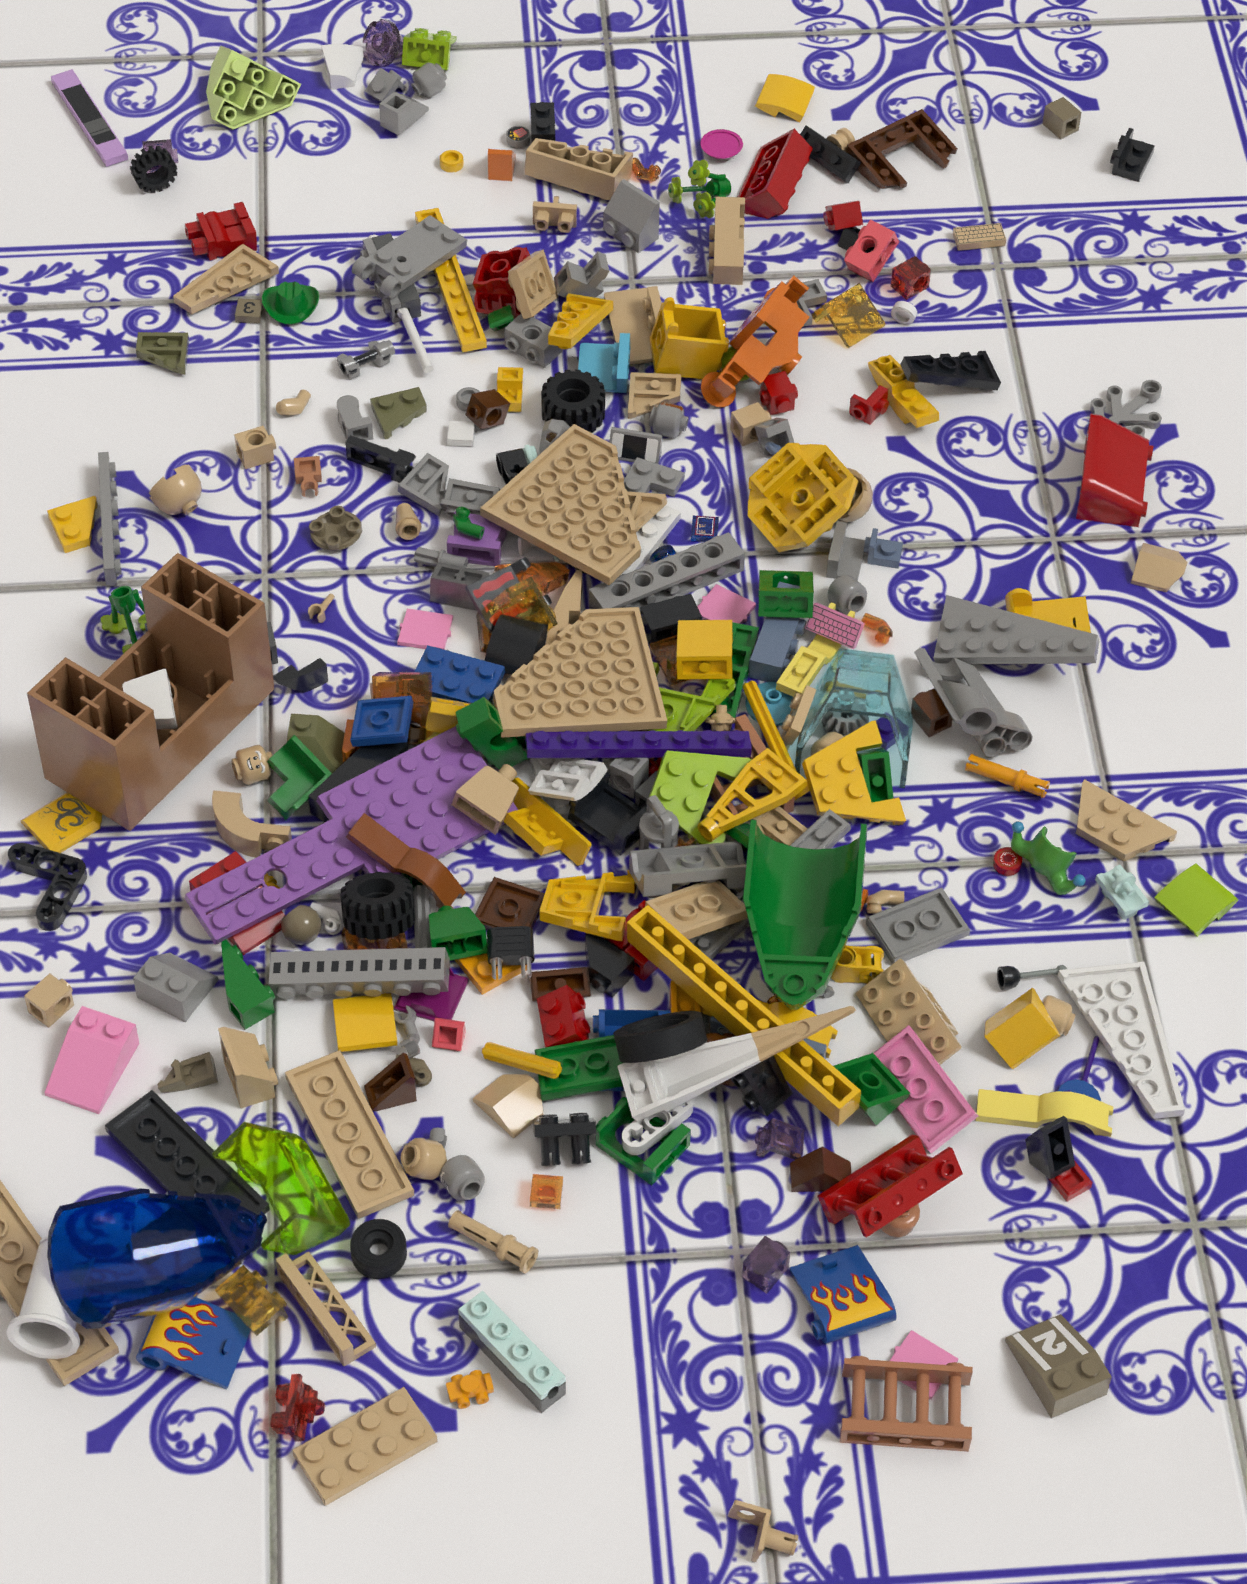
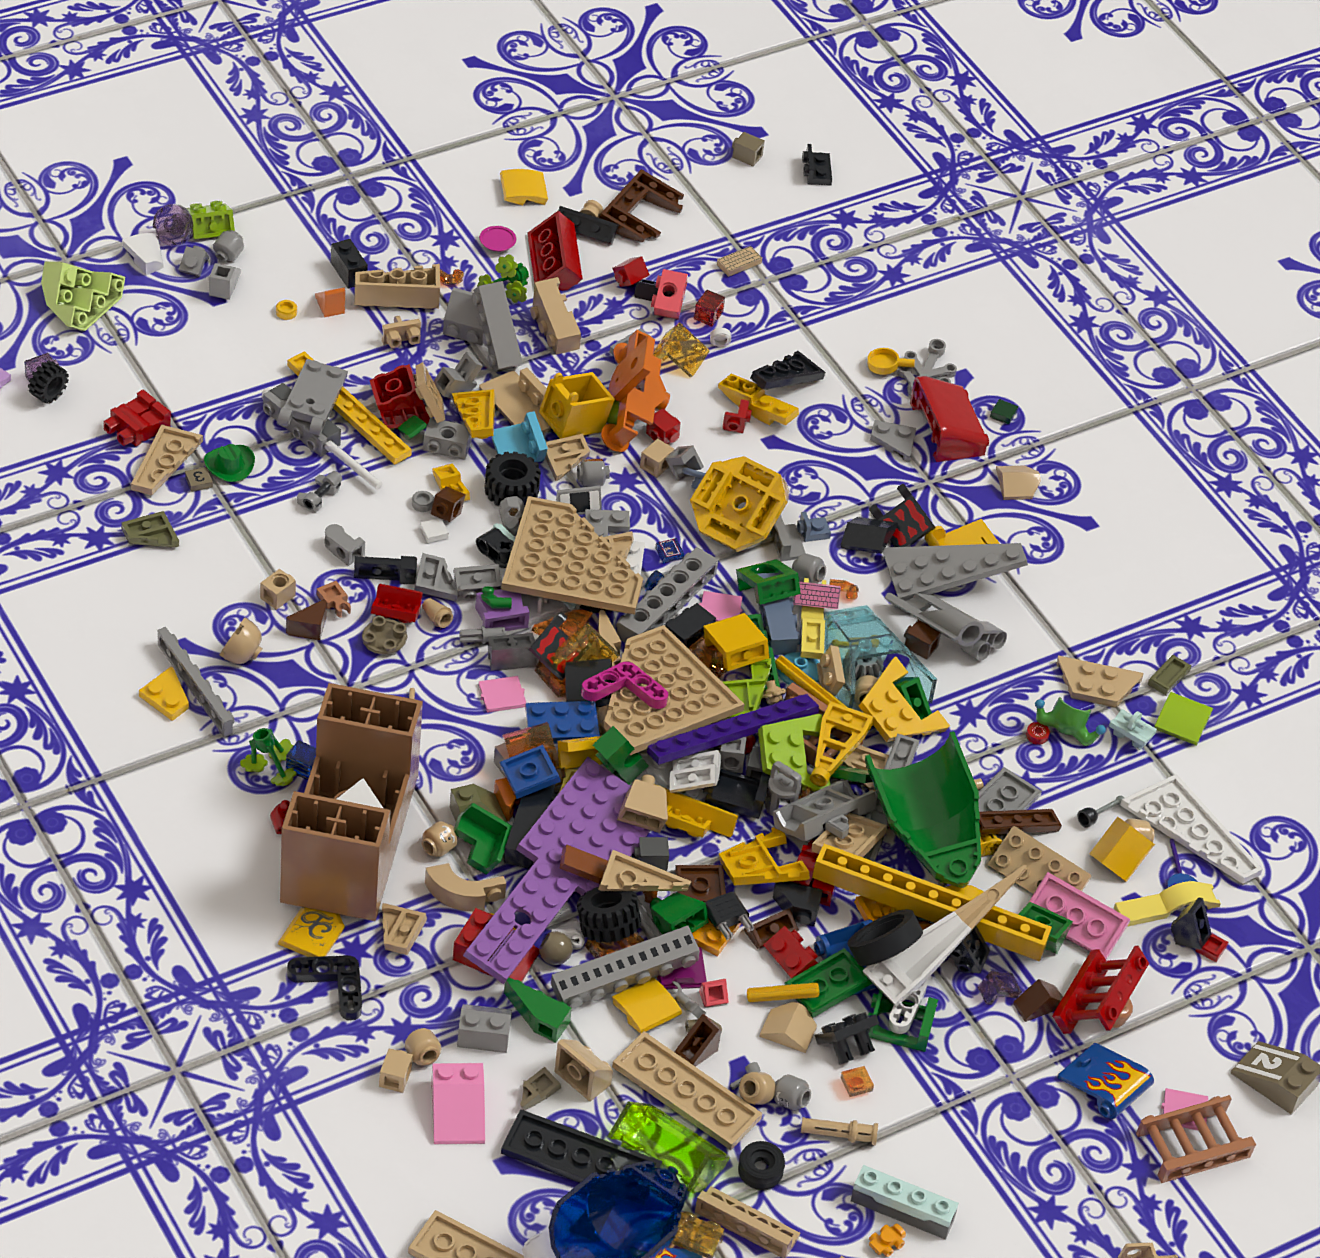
camera: 30 degrees left, 5 degrees down
black slope [273,658,328,693] -> none
tan arm [276,390,311,415] -> none
olive wing [370,387,427,439] -> none
tile [506,126,530,148] -> none
clear purple brick [742,1236,790,1294] -> none
light orange pin [965,754,1050,798] -> none
none -> reddish brown slope [286,599,327,640]
none -> red bracket [370,584,423,623]
none -> tan wing [382,903,427,955]
none -> tan head [405,1028,442,1066]
none -> light grey brick [472,281,523,372]
none -> dark pink beam [581,662,669,709]
none -> tan wing [598,850,691,891]
none -> dark grey brick [634,837,669,871]
none -> light grey tile [825,814,849,839]
none -> black slope [841,517,898,554]
none -> yellow piece [867,348,915,375]
none -> flag [869,483,936,547]
none -> light grey wing [870,420,916,462]
none -> reddish brown tile [979,809,1062,835]
none -> dark green tile [990,399,1019,425]
none -> olive tile [1147,655,1191,696]

